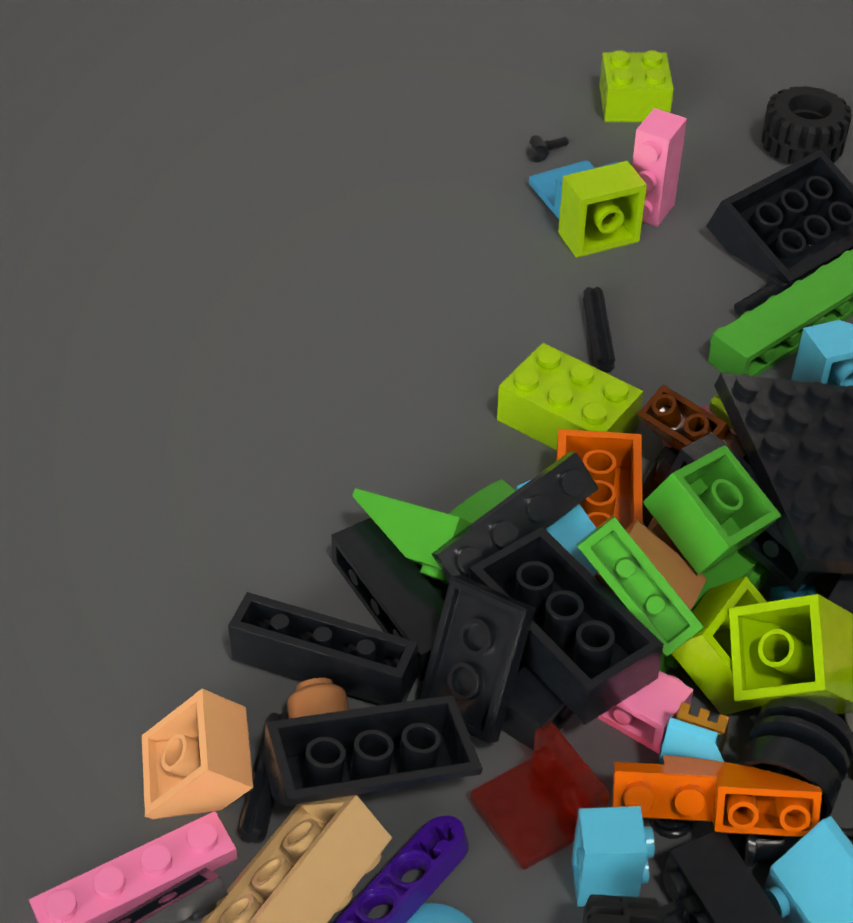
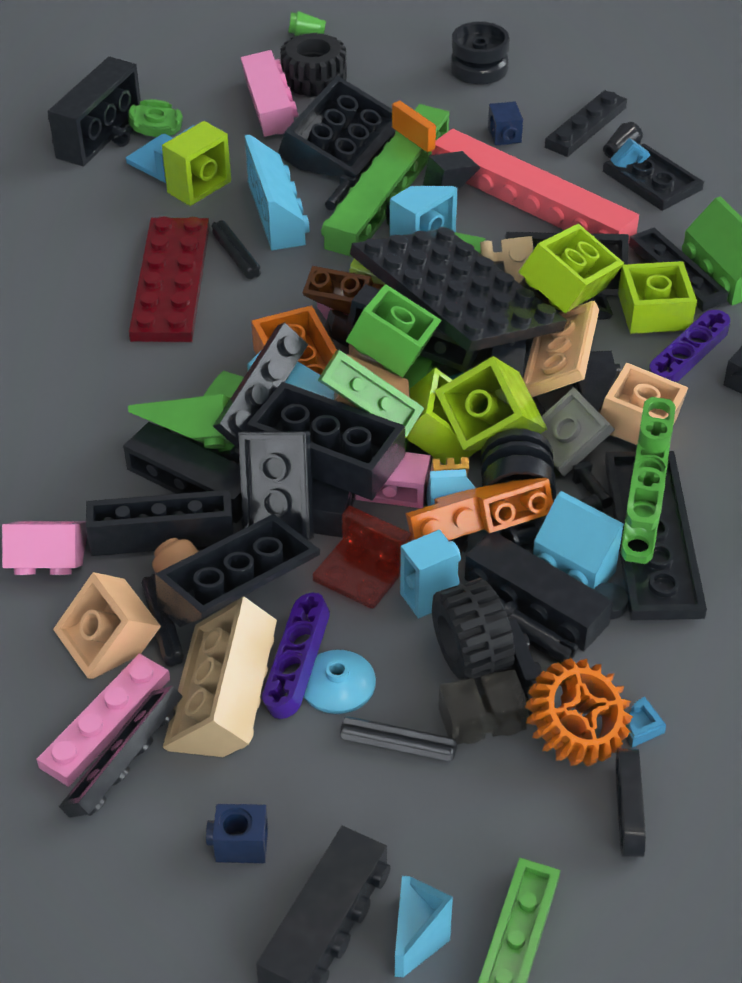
camera: 25 degrees left, 0 degrees up
lime brick [497,343,644,450] -> none
lime brick [599,50,674,122] -> none
bright pink brick [632,108,687,227] -> none
none -> bright pink slope [2,521,87,575]
none -> black brick [48,56,141,167]
none -> bright green tile [128,99,183,137]
none -> dark red plate [129,216,210,342]
none -> bright pink brick [241,50,298,137]
none -> medium azure slope [244,135,310,251]
none -> bright green cone [288,11,326,36]

